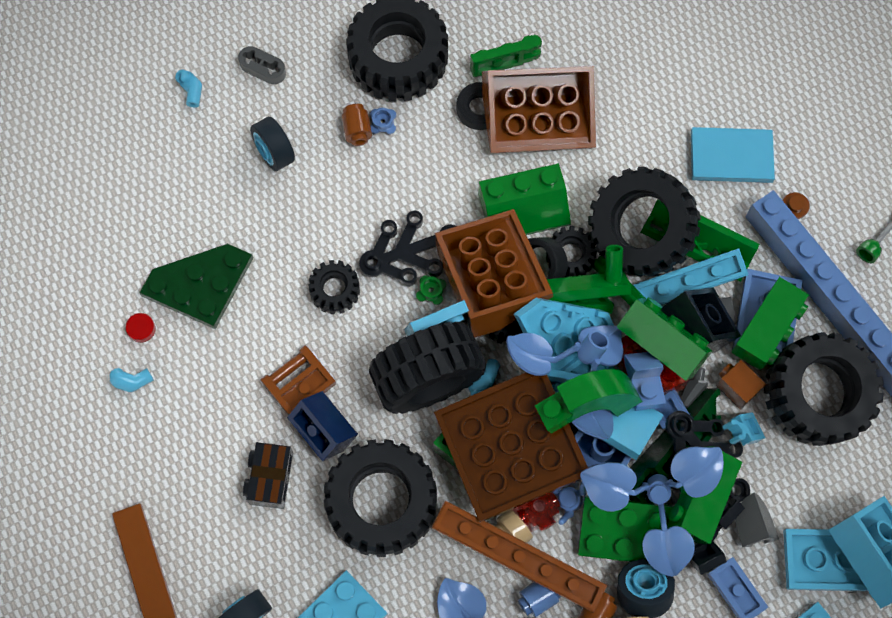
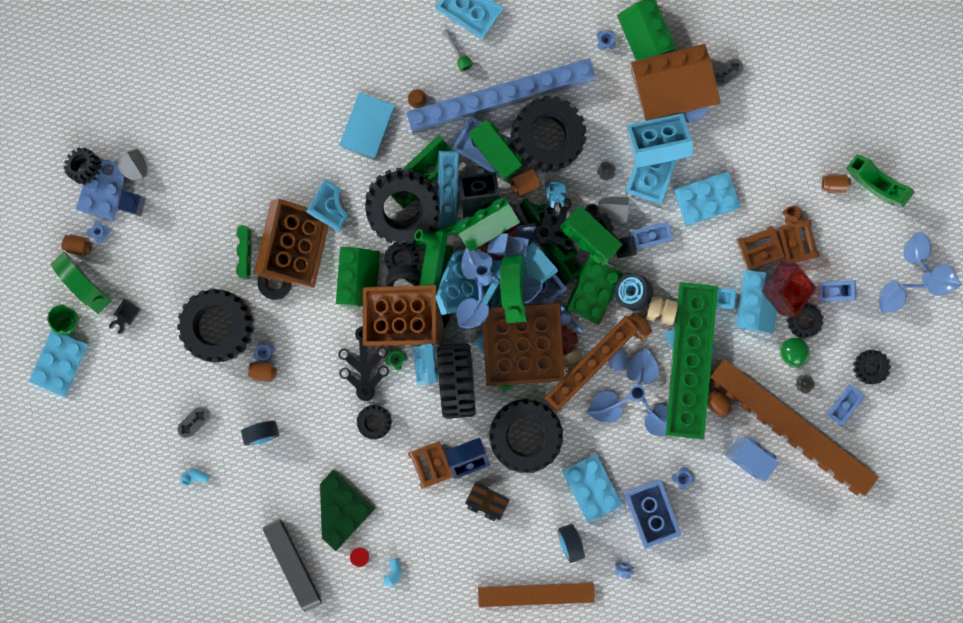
camera: 65 degrees left, 15 degrees up
medium azure arm [468,359,500,396] -> none
medium blue plant [580,446,724,577] -> none
none -> dark grey beam [263,519,322,612]
none -> medium azure tile [306,179,349,232]
none -> clear smoke plate [597,162,616,181]

